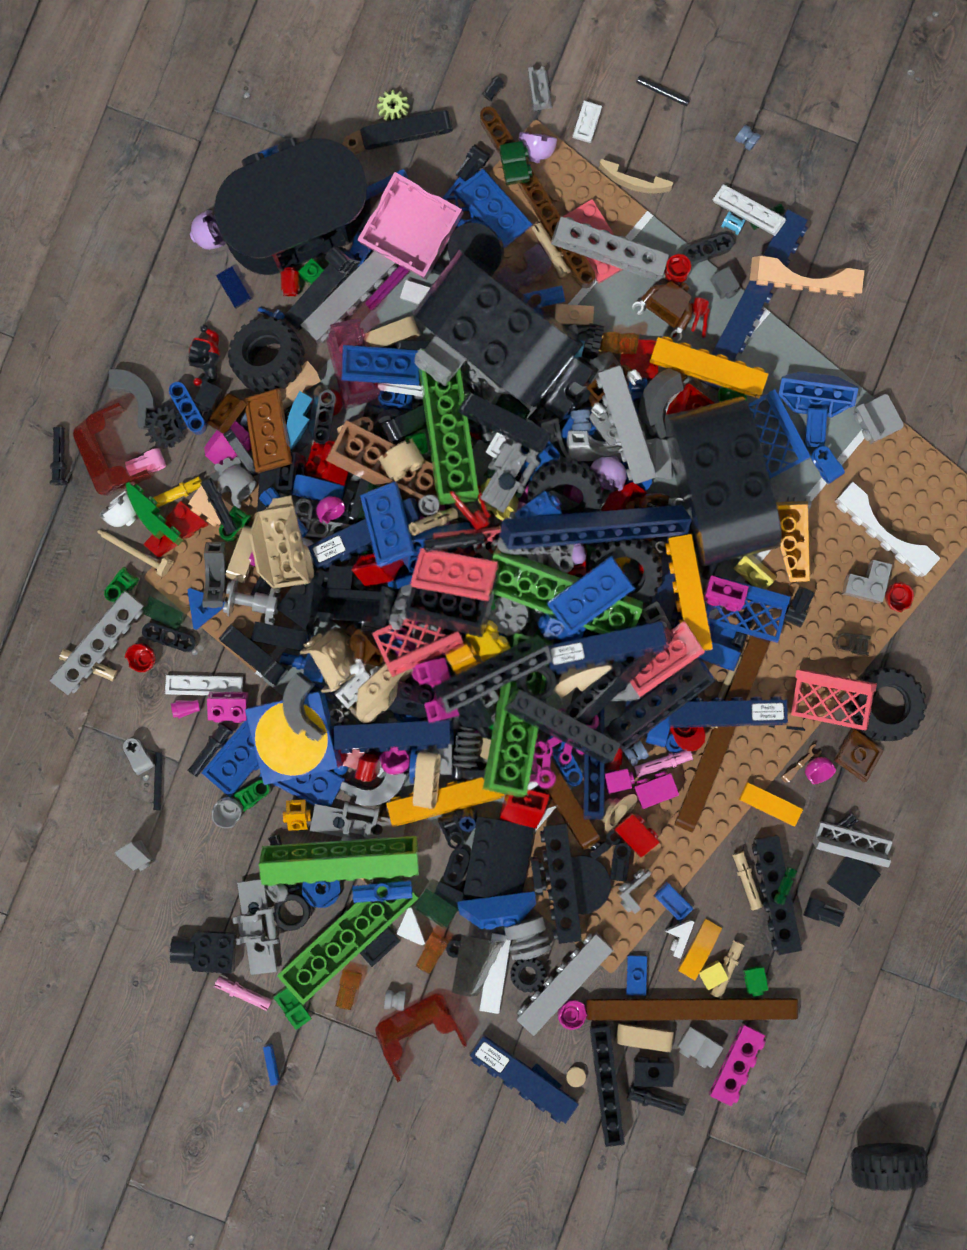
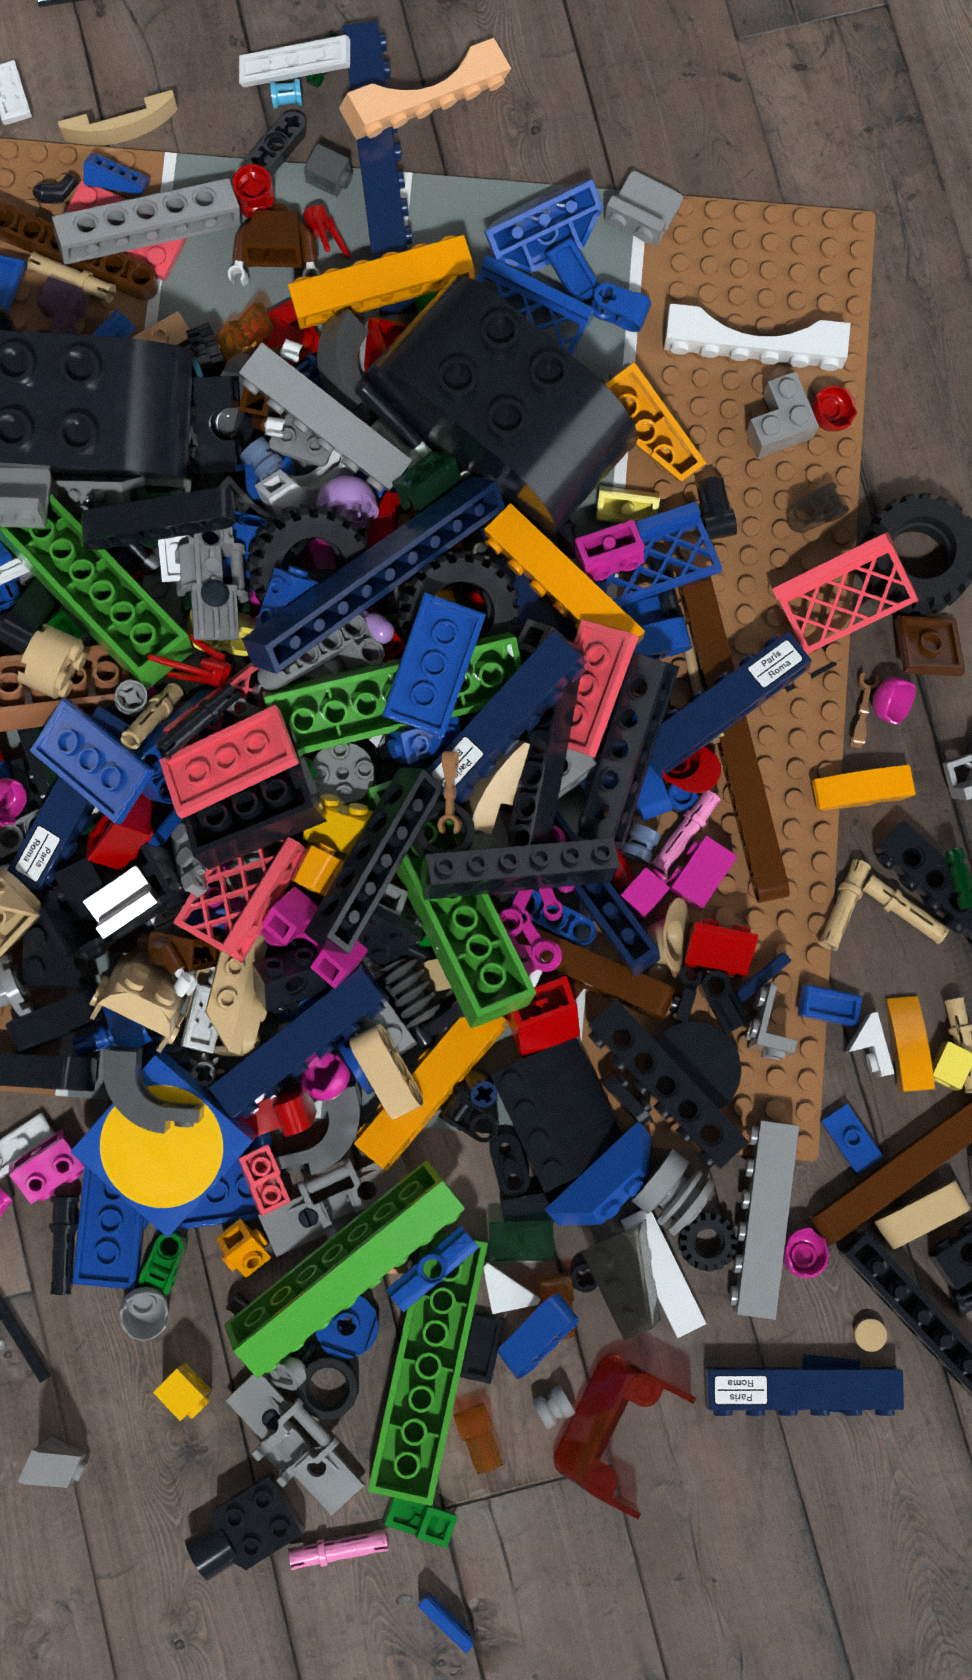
camera: 40 degrees left, 5 degrees down
none -> black arm [33,173,79,204]
none -> white panel [83,865,159,939]
none -> blue slope [84,153,150,195]
none -> yellow brick [153,1362,212,1421]
none -> coral slope [238,1144,291,1216]
none -> black piece [355,380,450,477]
none -> clear green hinge [392,451,462,515]
none -> medium nougat piece [438,751,462,834]
none -> blue beam [497,1293,579,1379]
none -> dark blue tile [734,952,792,1004]
none -> tan pin [819,859,871,951]

